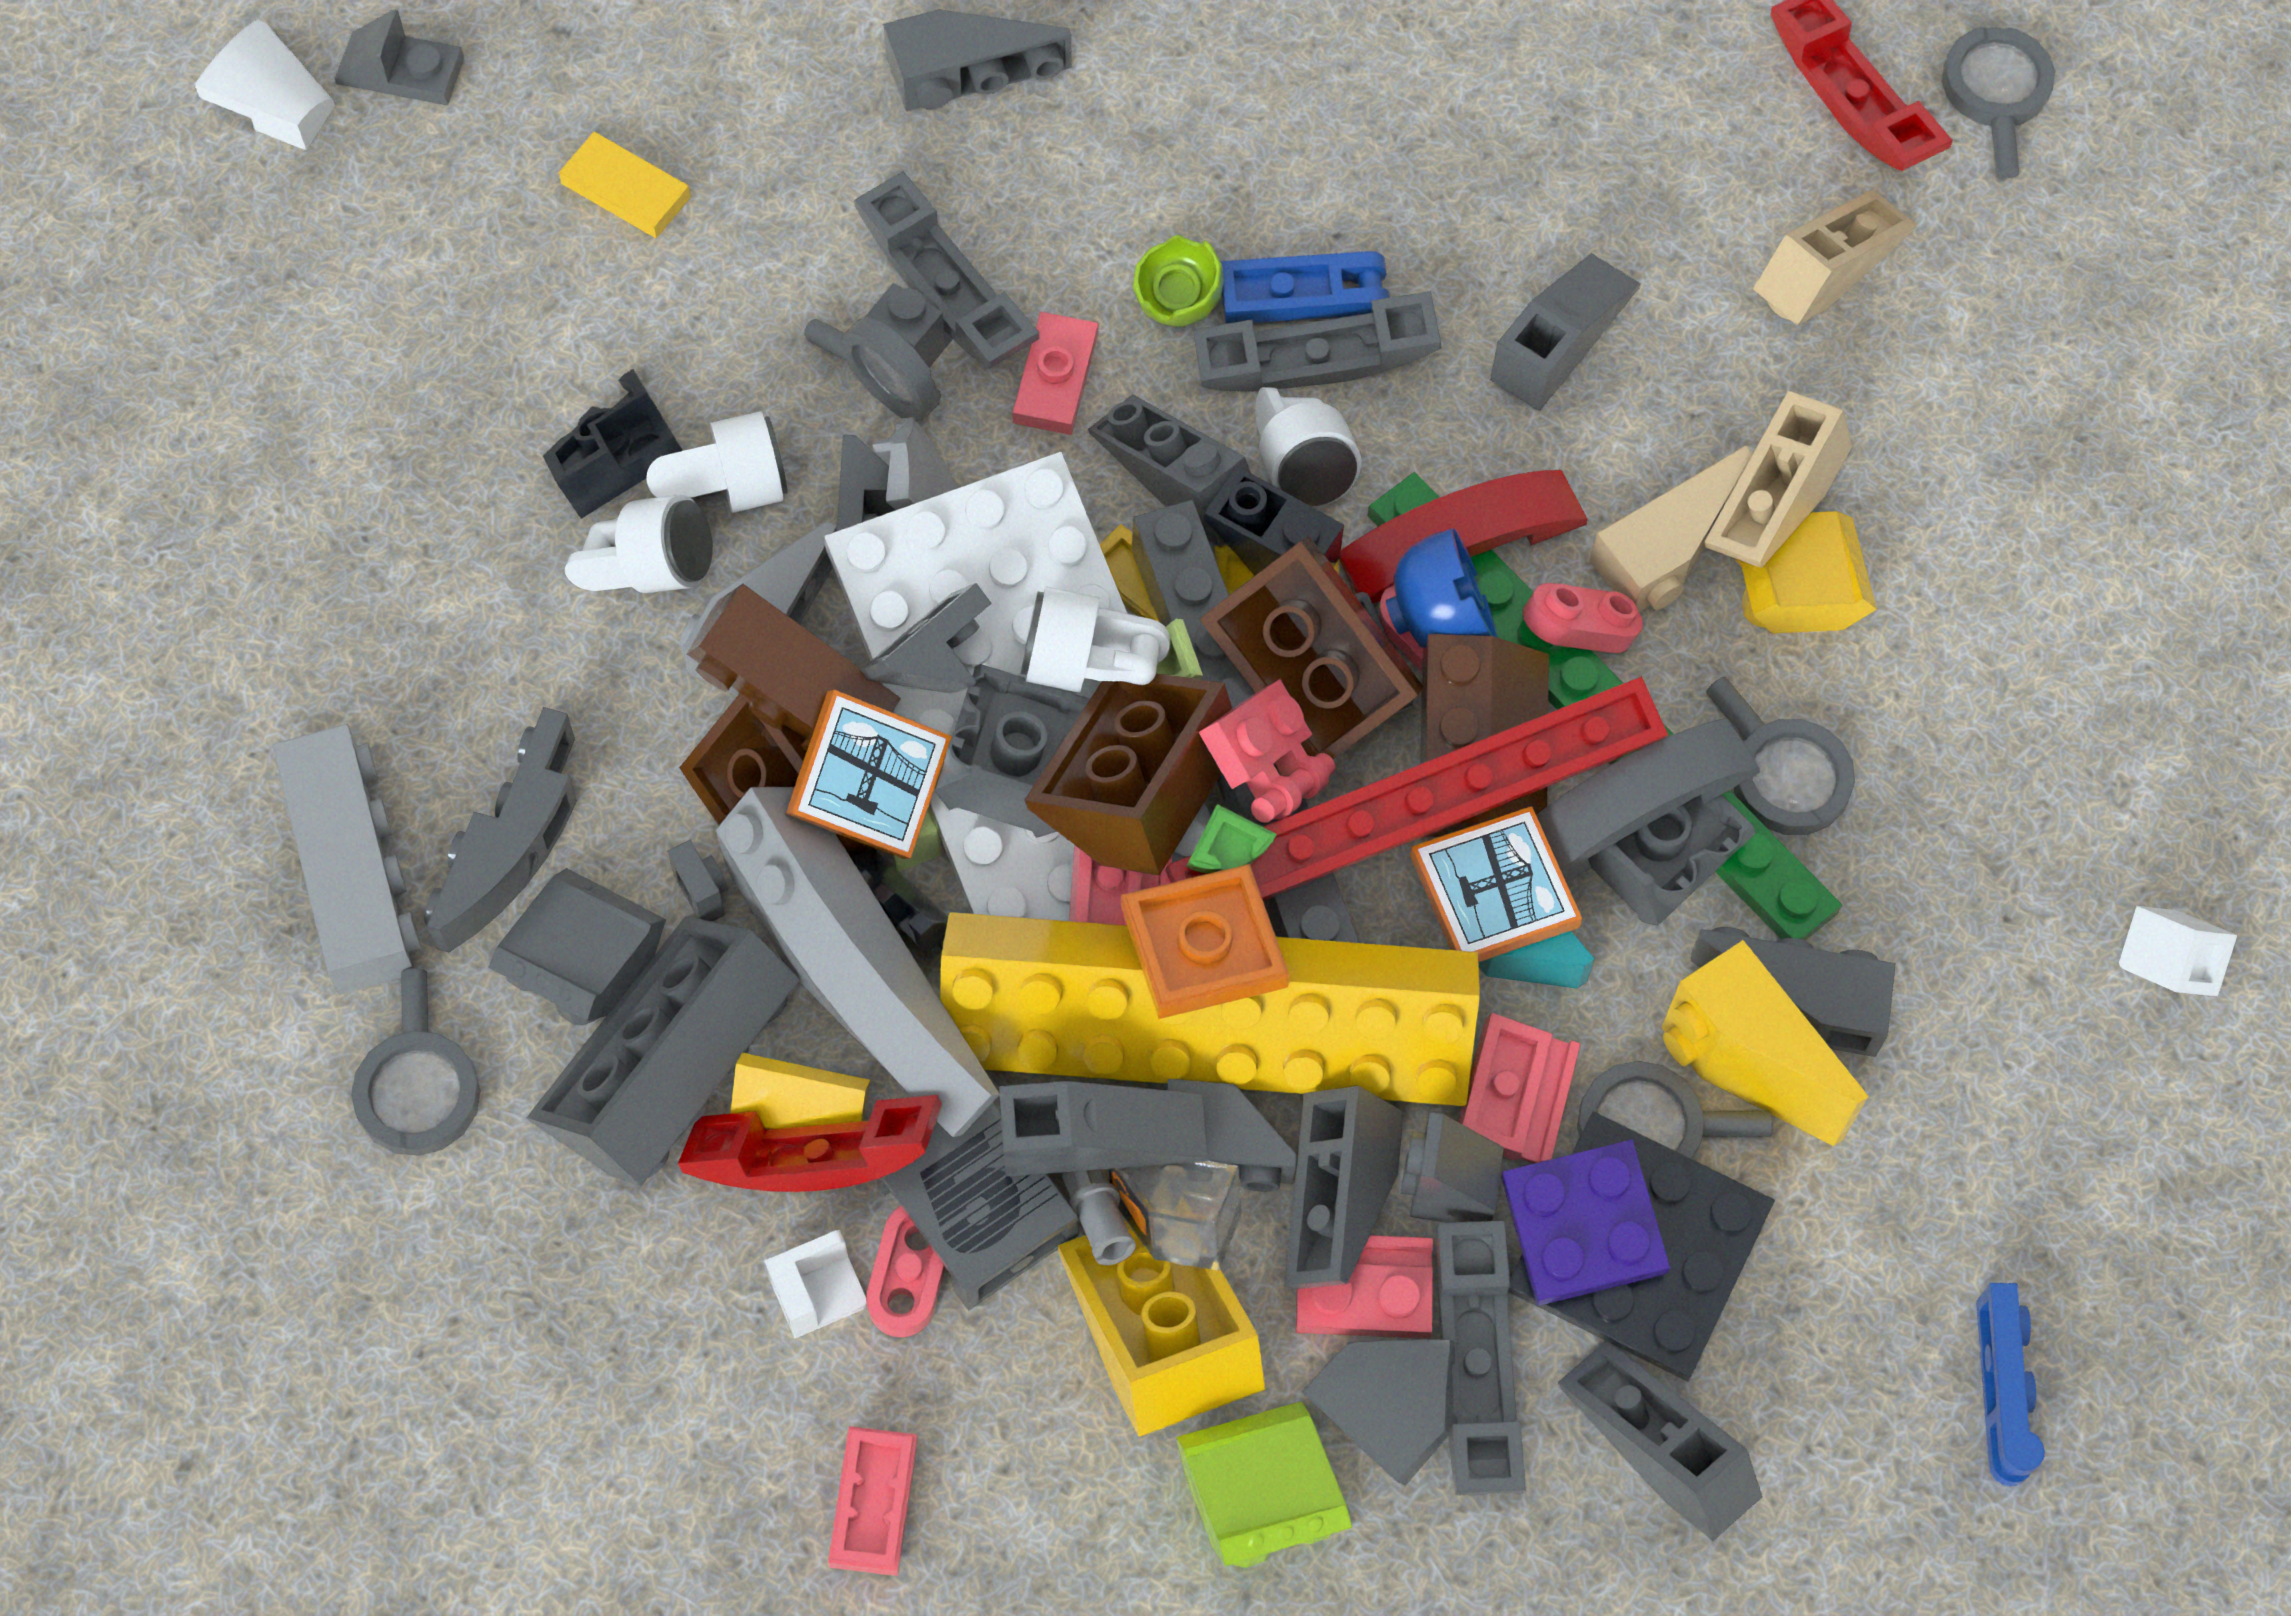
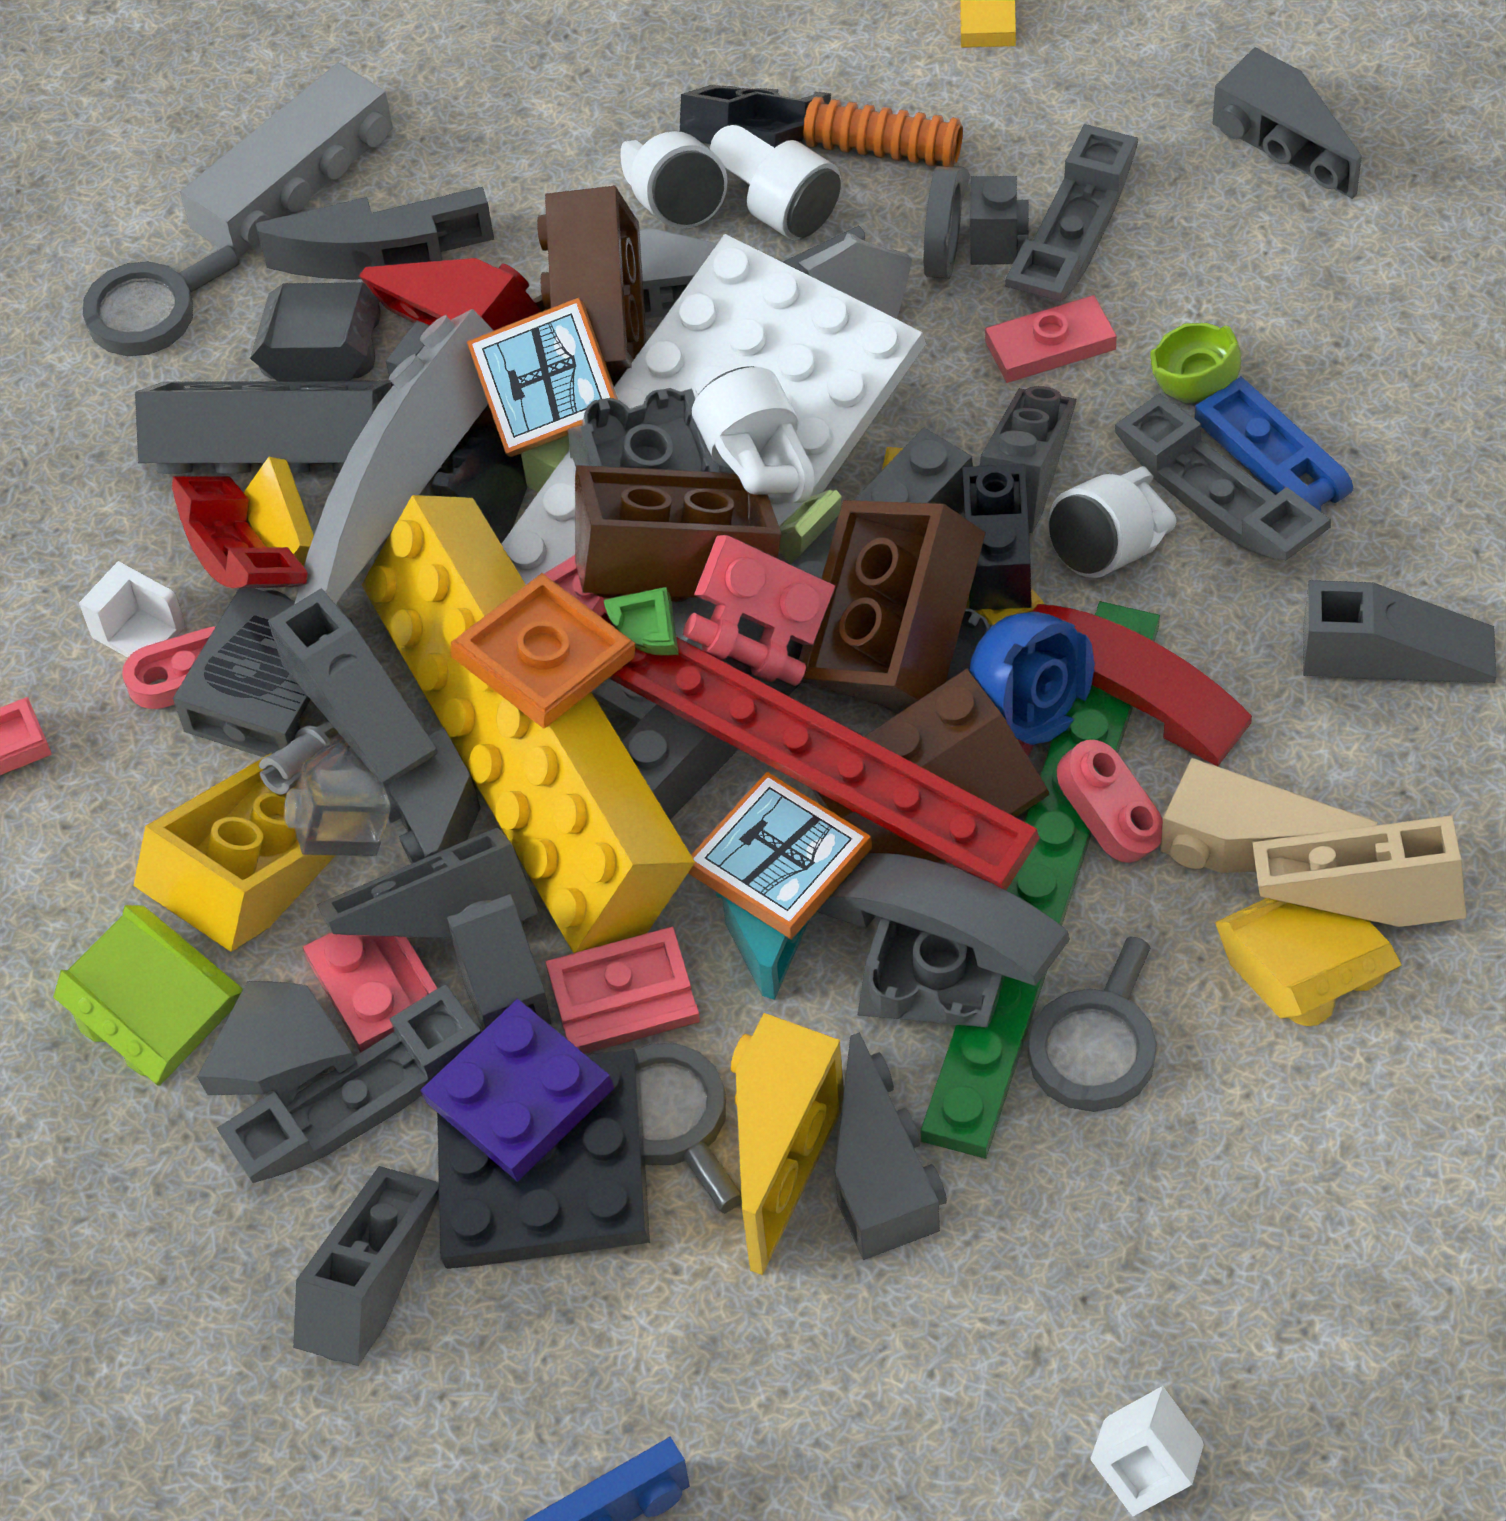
camera: 65 degrees right, 10 degrees down
dark grey slope [860,583,992,693] -> none
none -> red slope [359,258,541,331]
none -> orange piece [803,97,963,167]

